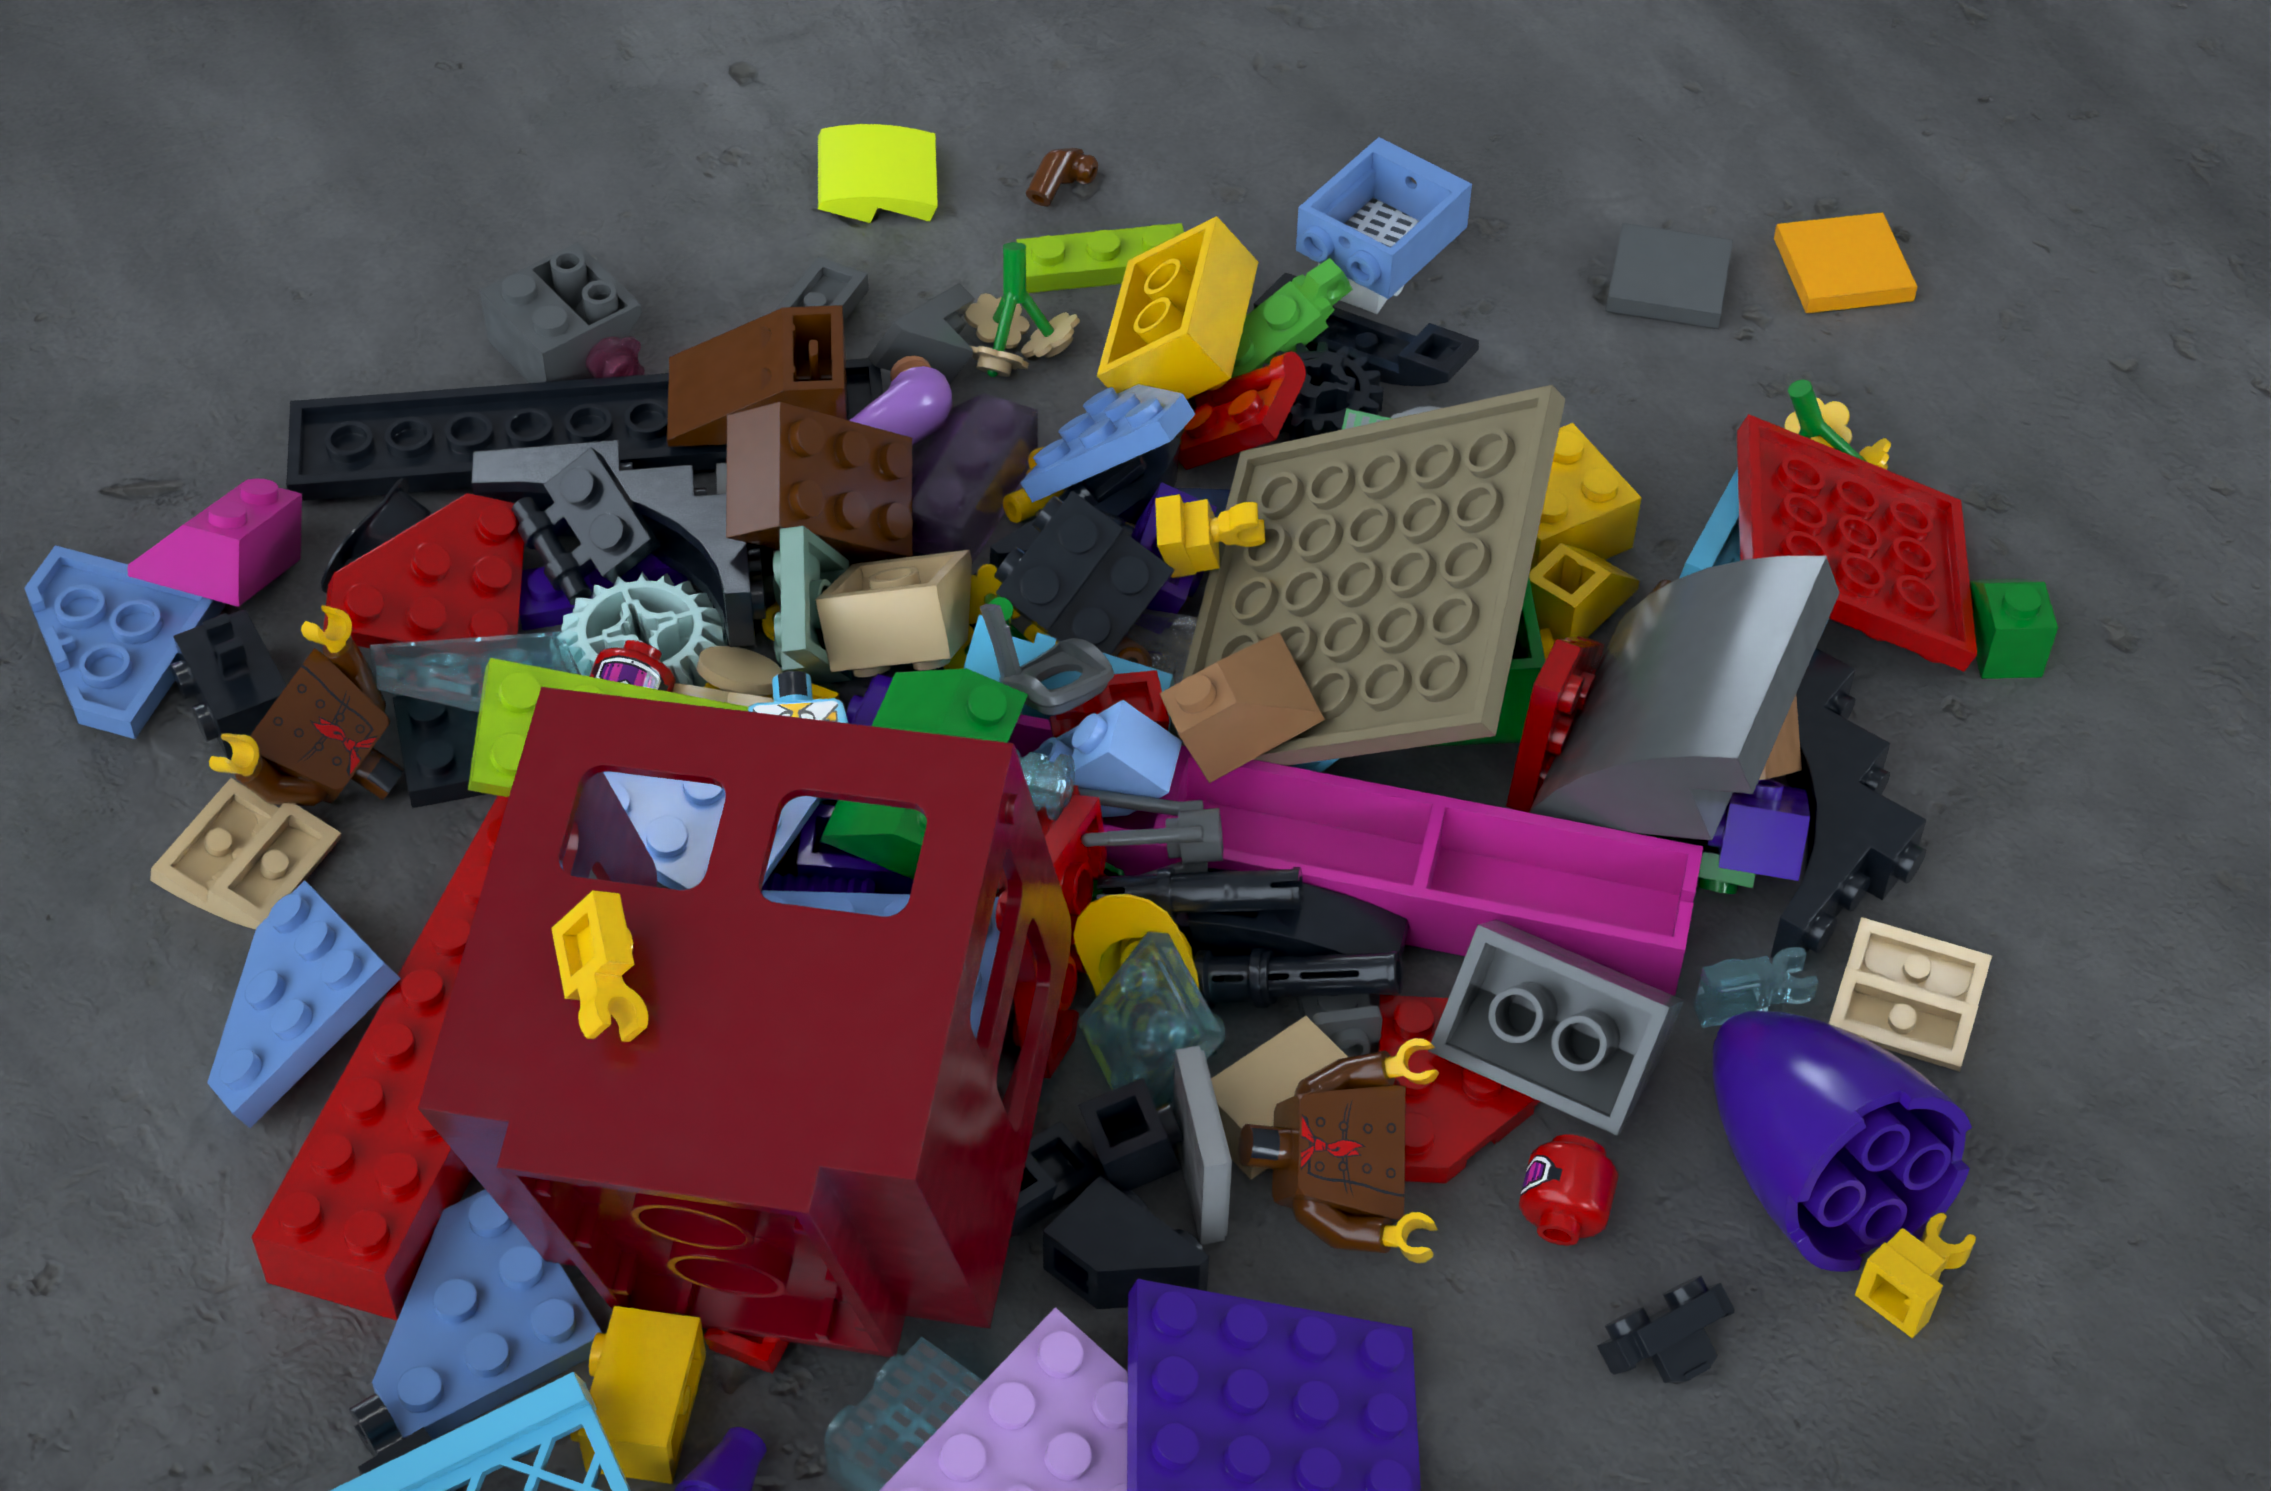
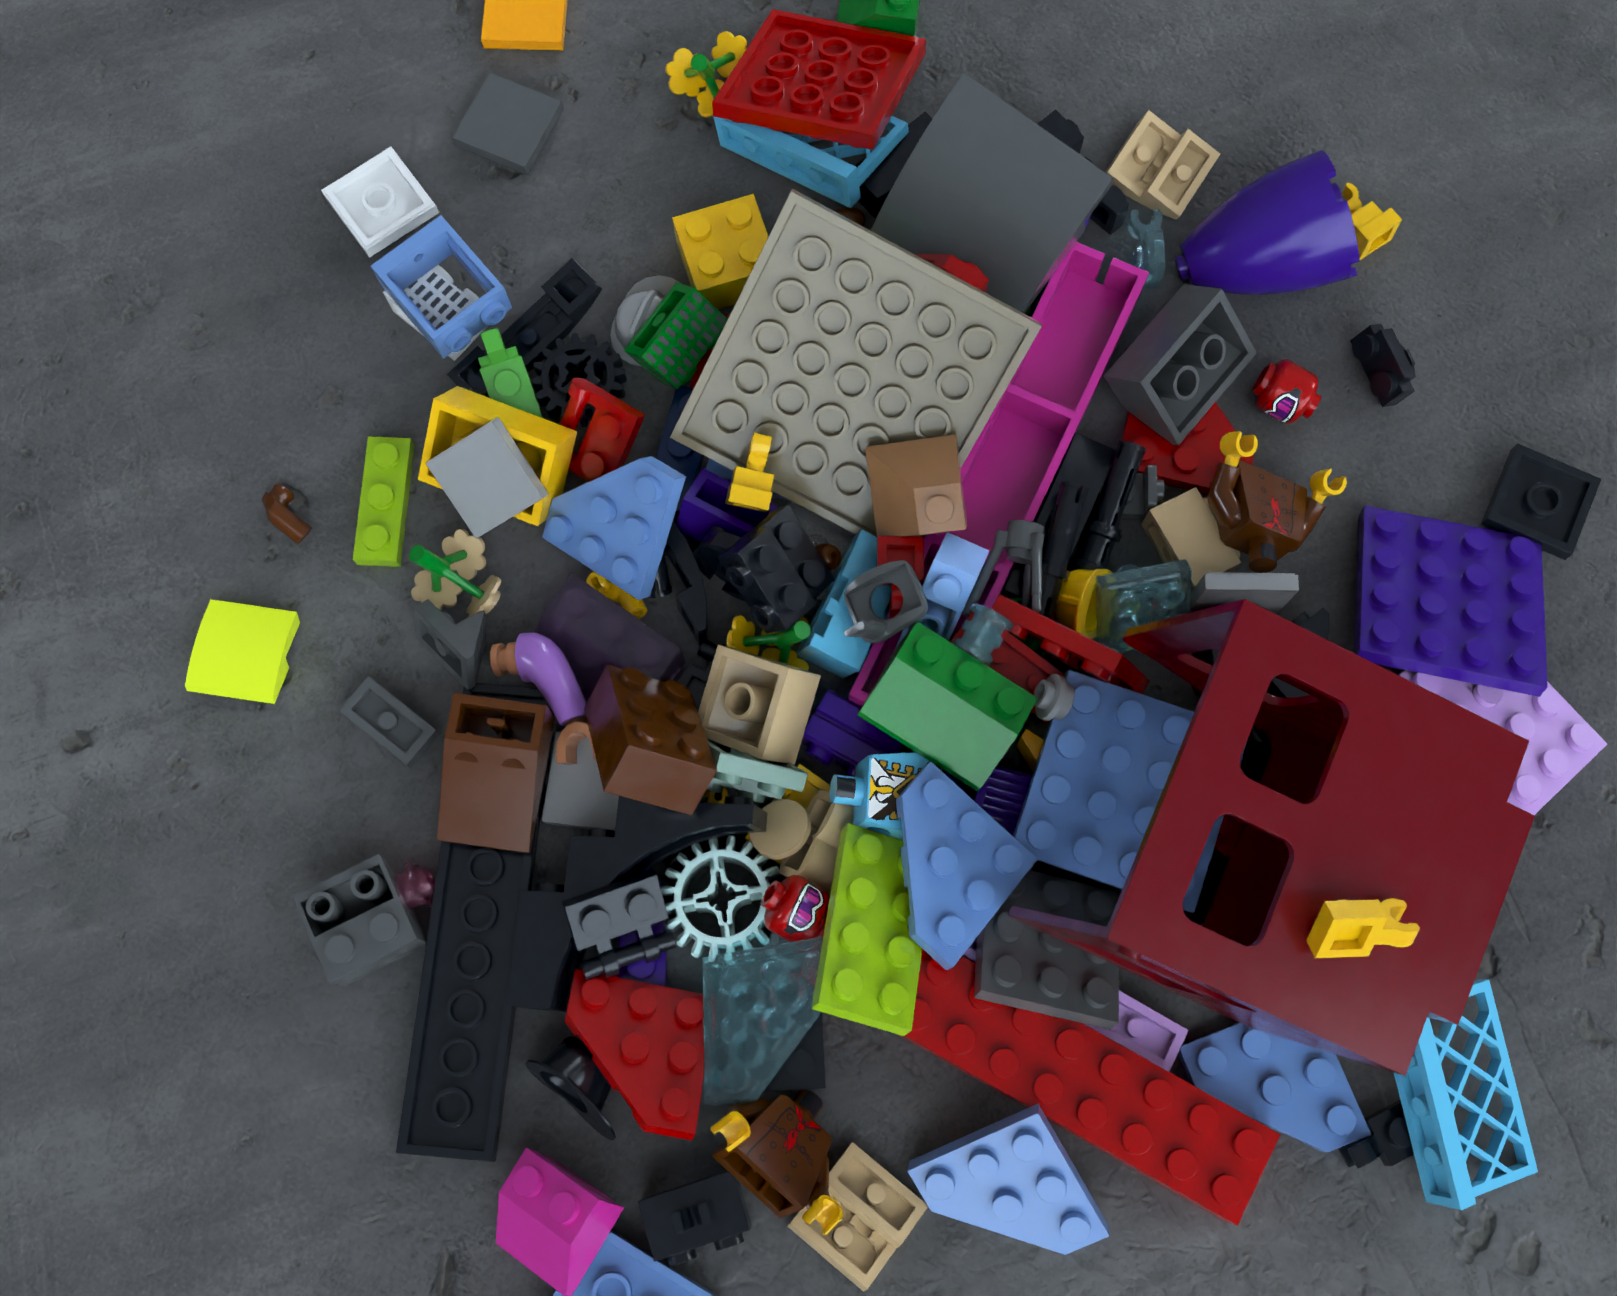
camera: 75 degrees left, 25 degrees up
none -> white plate [321,146,439,258]
none -> light grey tile [426,417,549,539]

